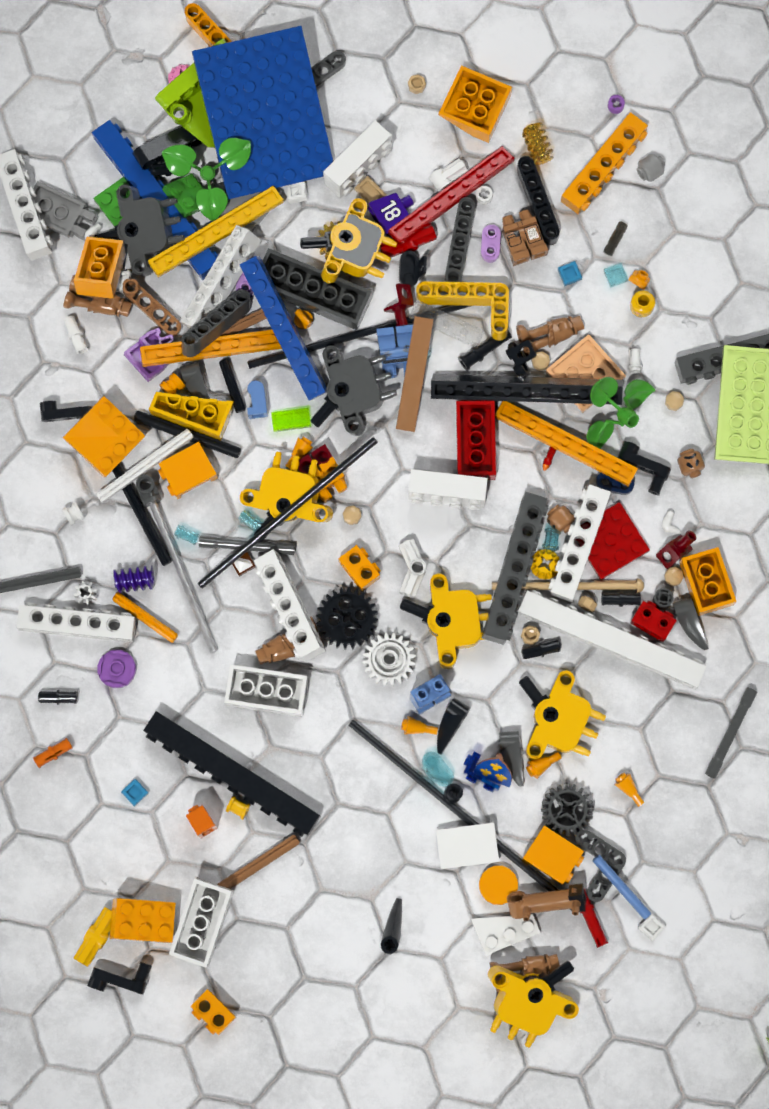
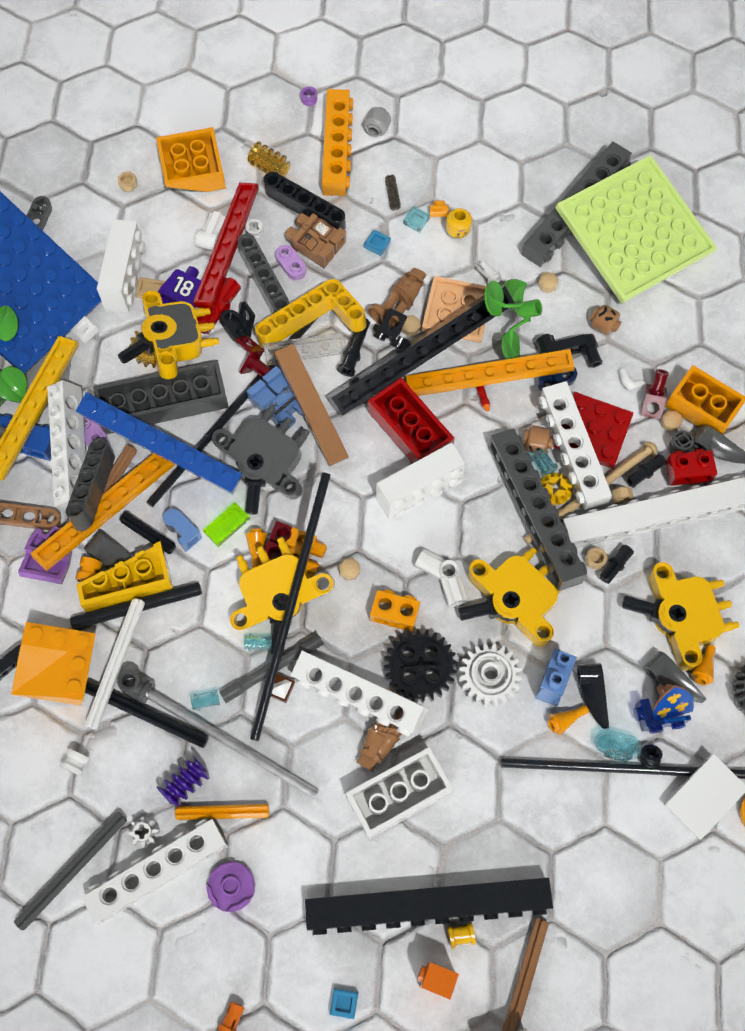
camera: 40 degrees left, 10 degrees down
black axle [38,690,77,705] -> none
light orange panel [158,442,218,499] -> none
light orange plate [294,309,313,329] -> none
black piece [381,898,402,954] -> none

